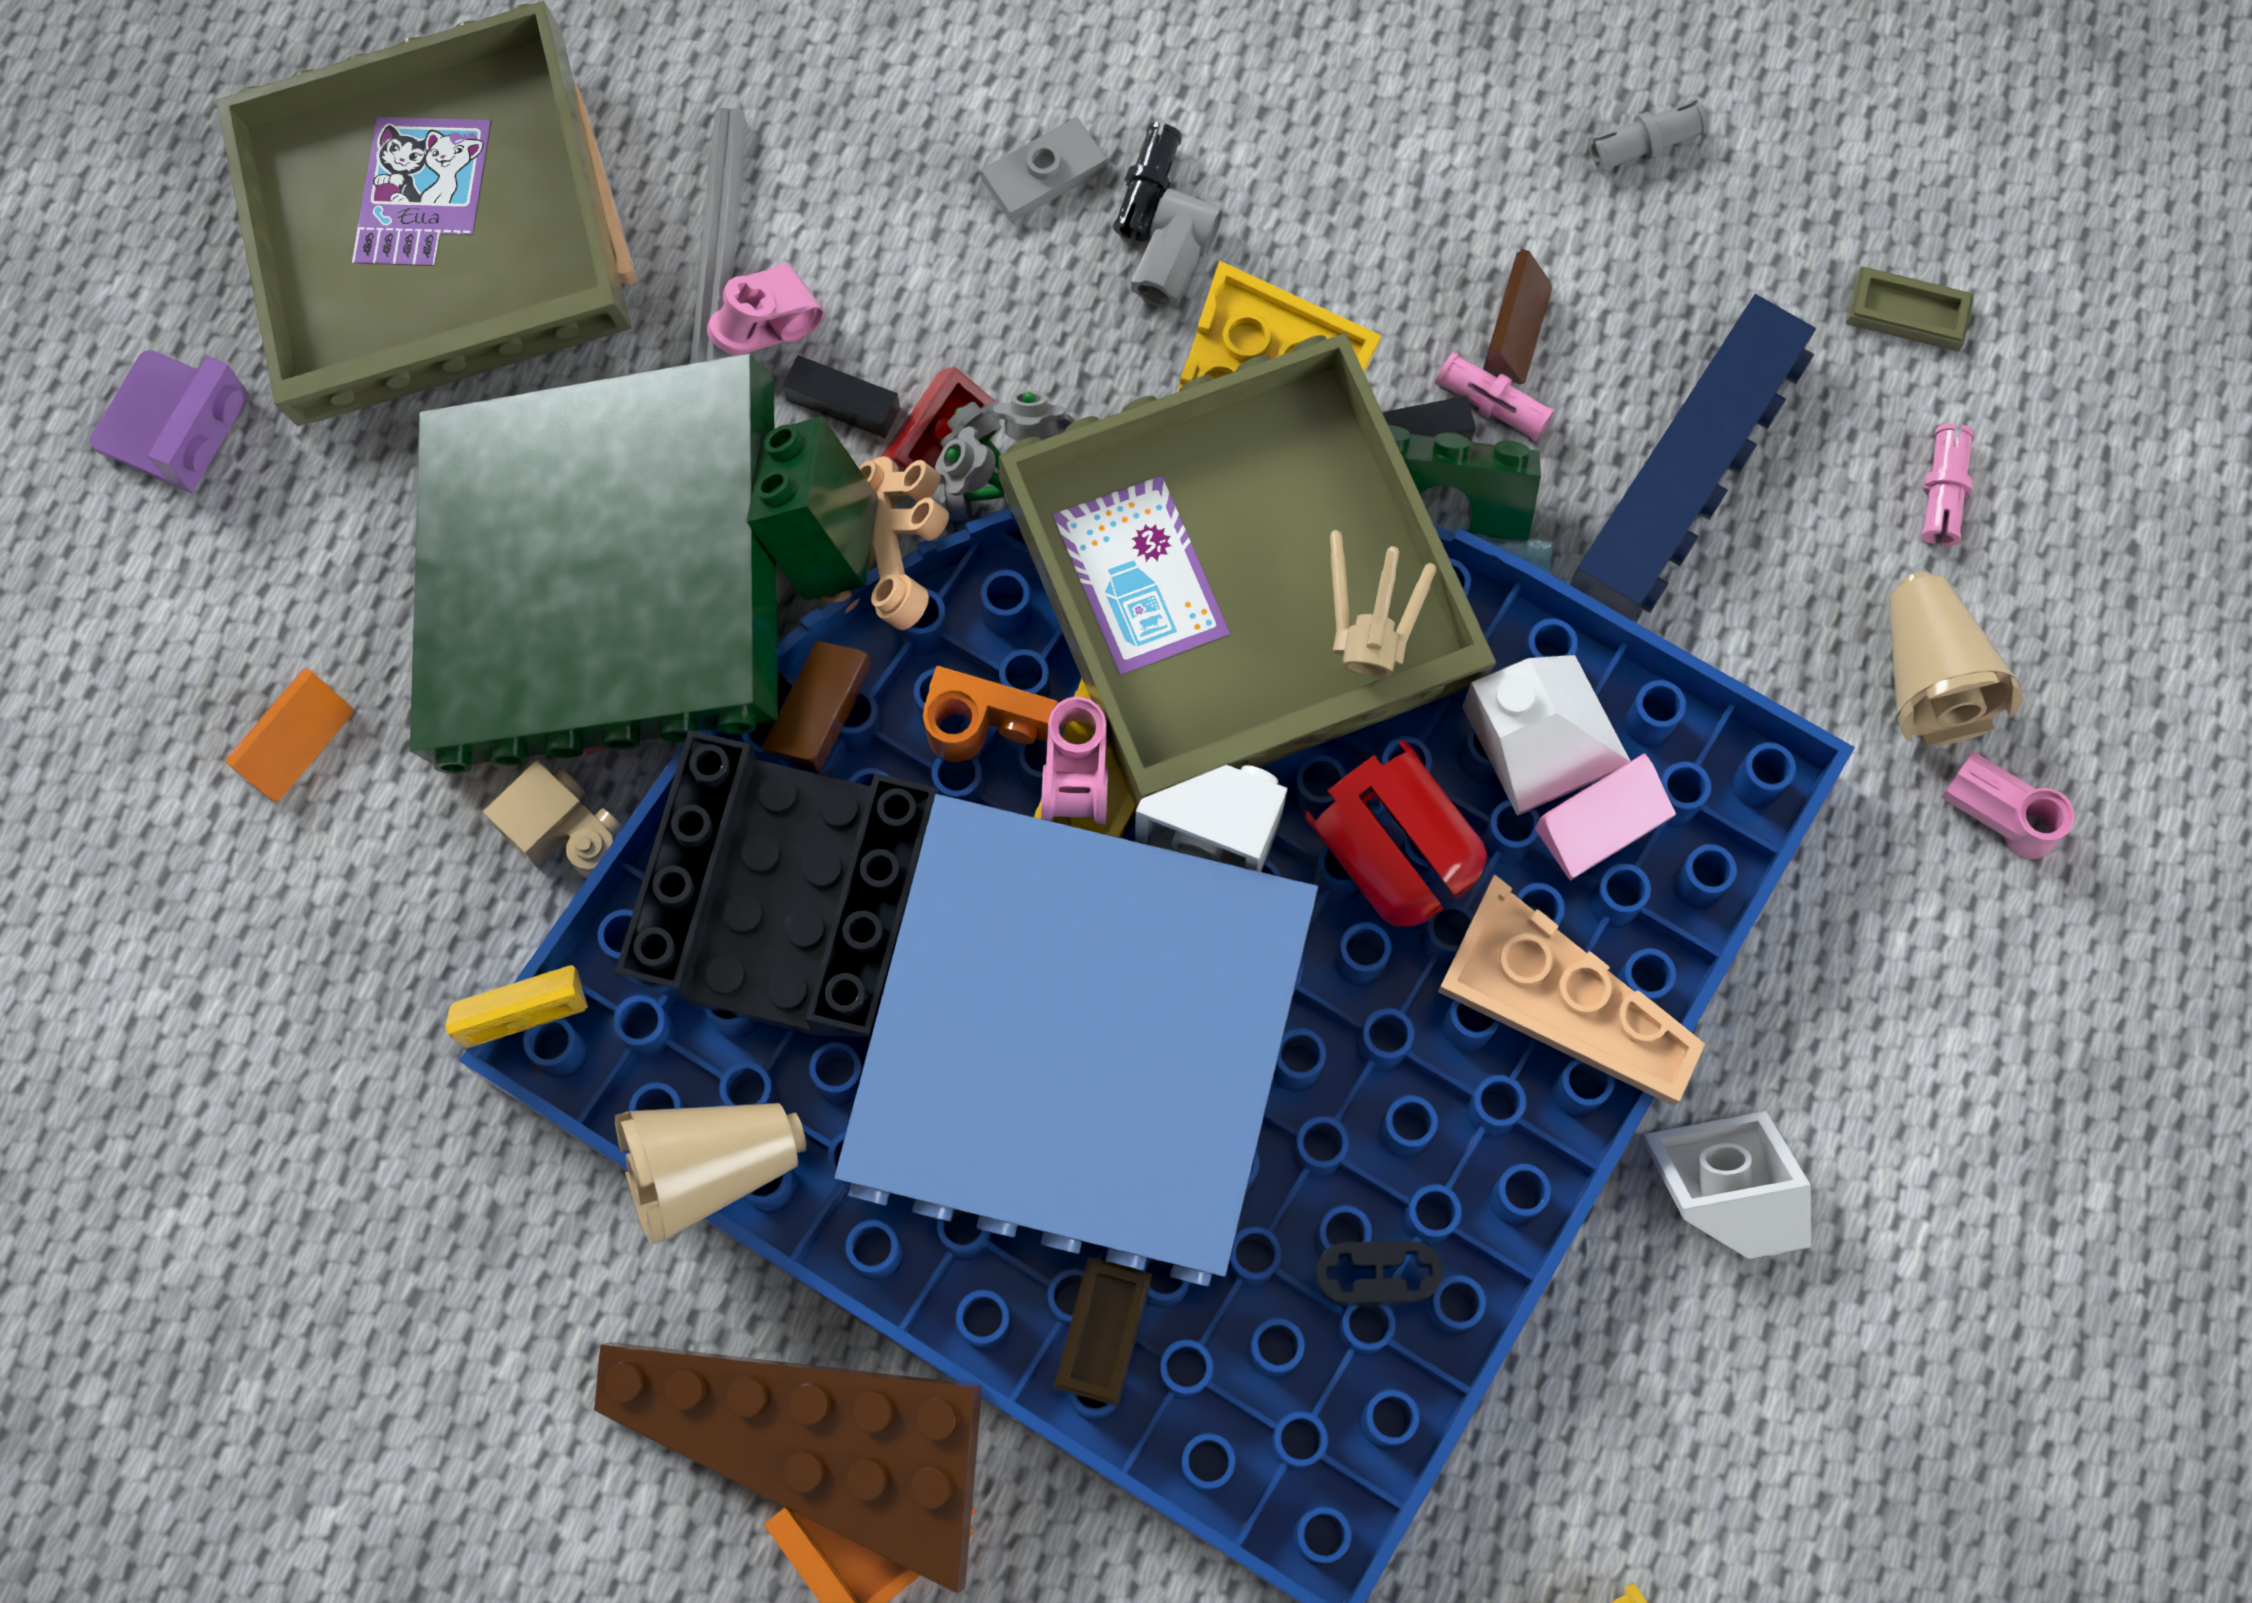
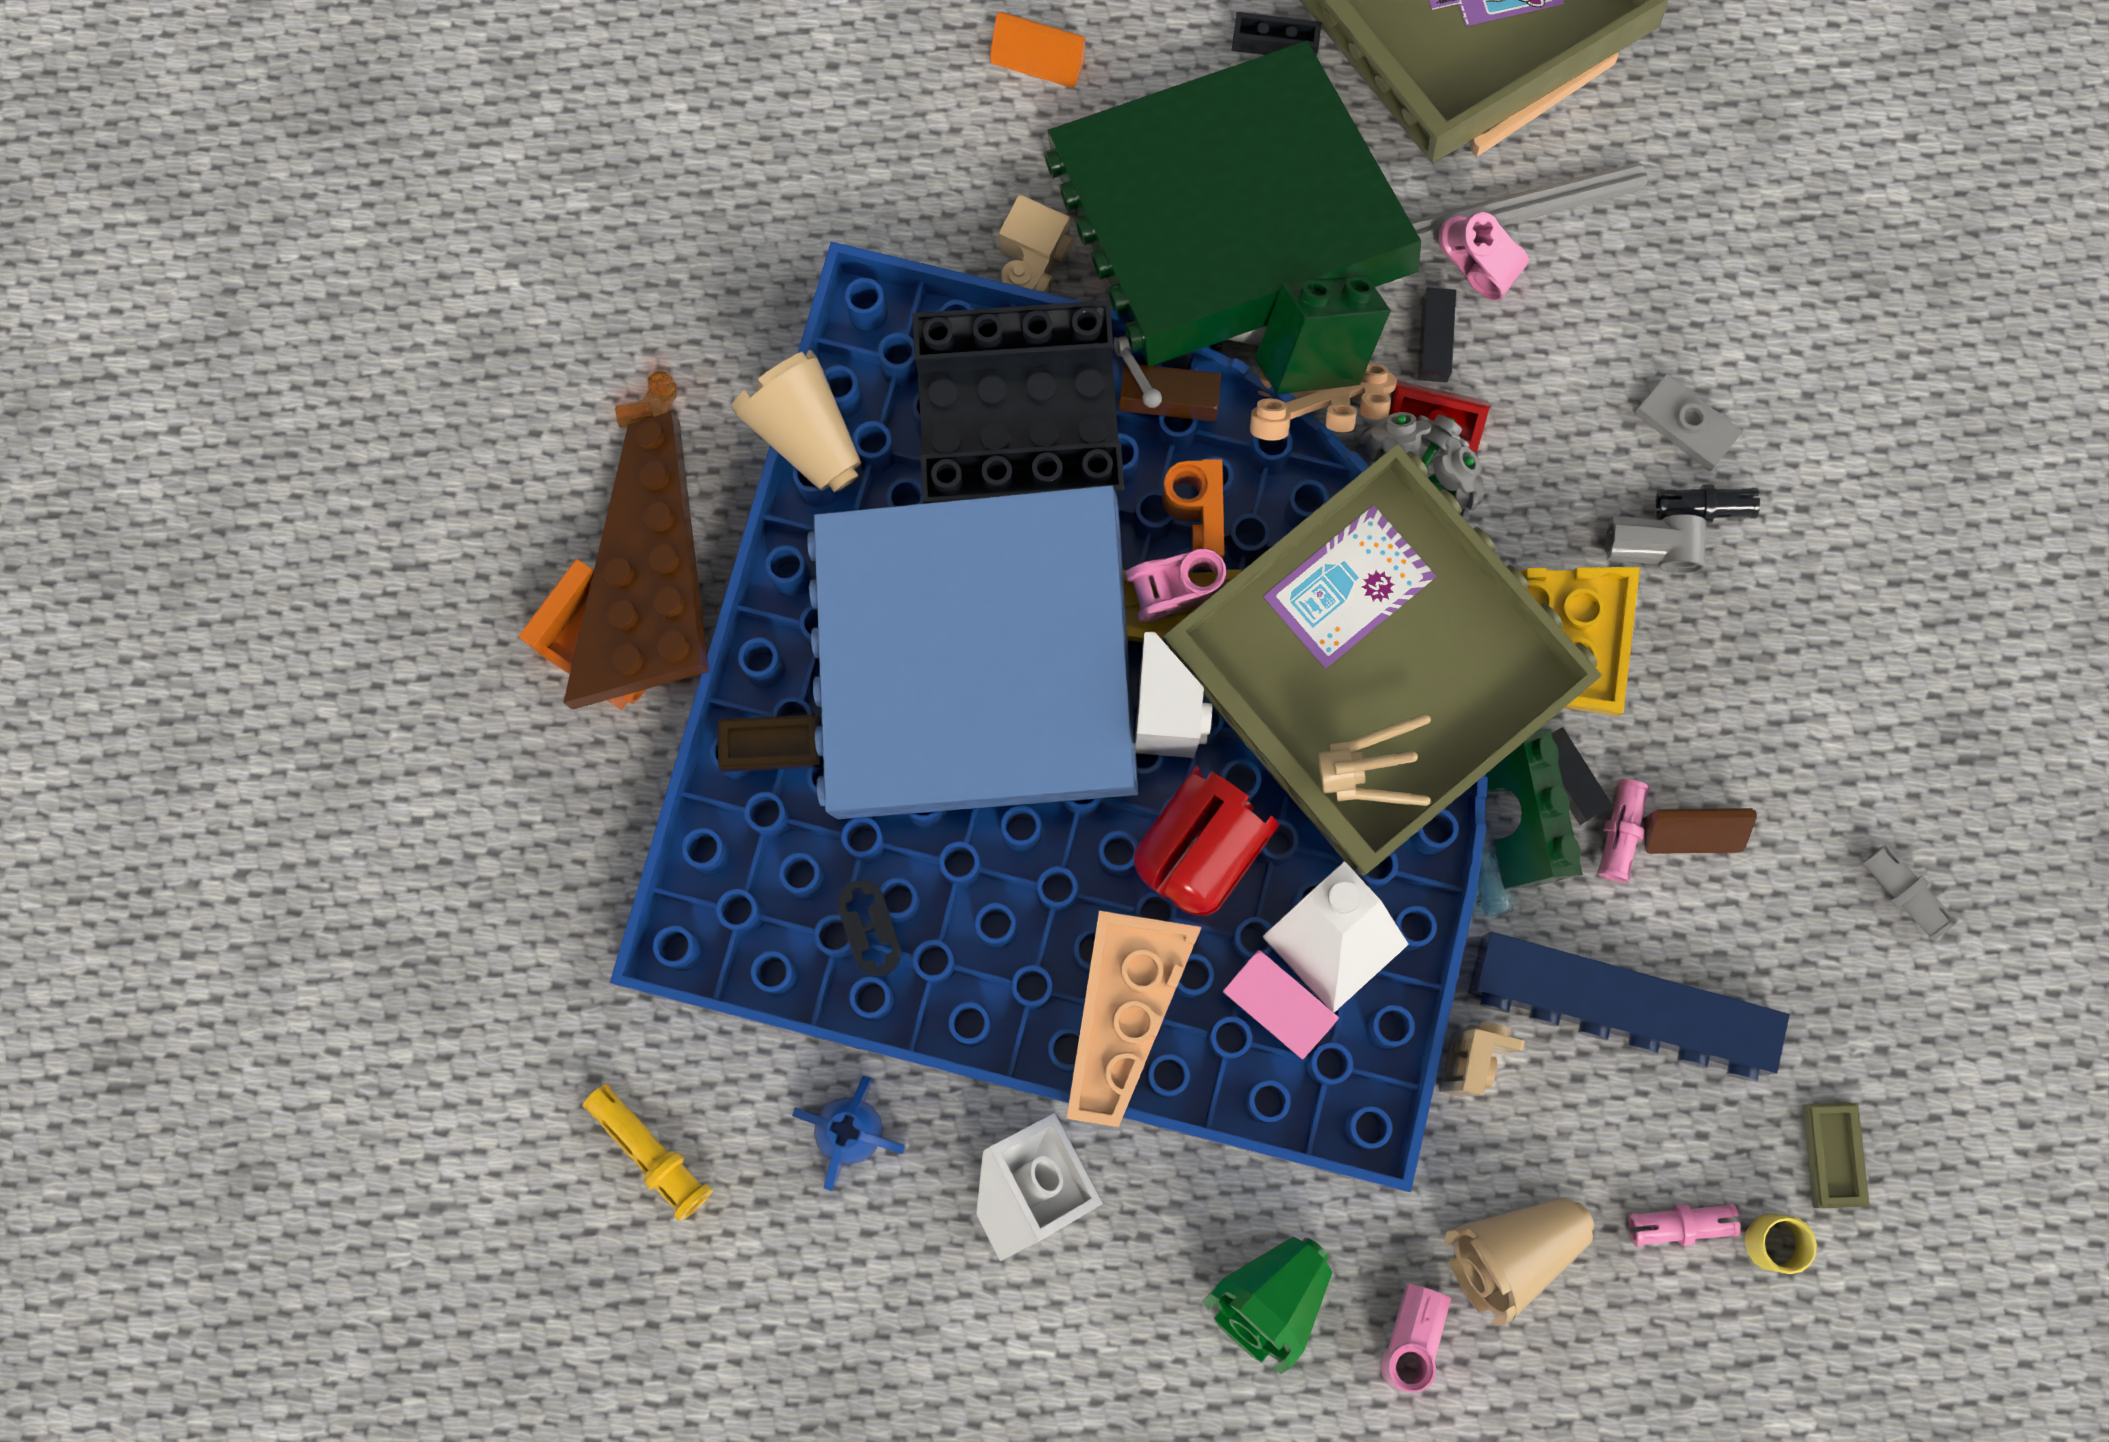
camera: 75 degrees right, 5 degrees up
yellow slope [445,965,588,1049] -> none
none -> clear orange arm [615,371,678,428]
none -> blue piece [792,1076,906,1191]
none -> light grey hinge [1114,336,1162,408]
none -> green cone [1202,1237,1332,1374]
none -> black piece [1231,12,1322,56]
none -> tan bracket [1440,1022,1525,1097]
none -> light yellow piece [1745,1214,1817,1274]

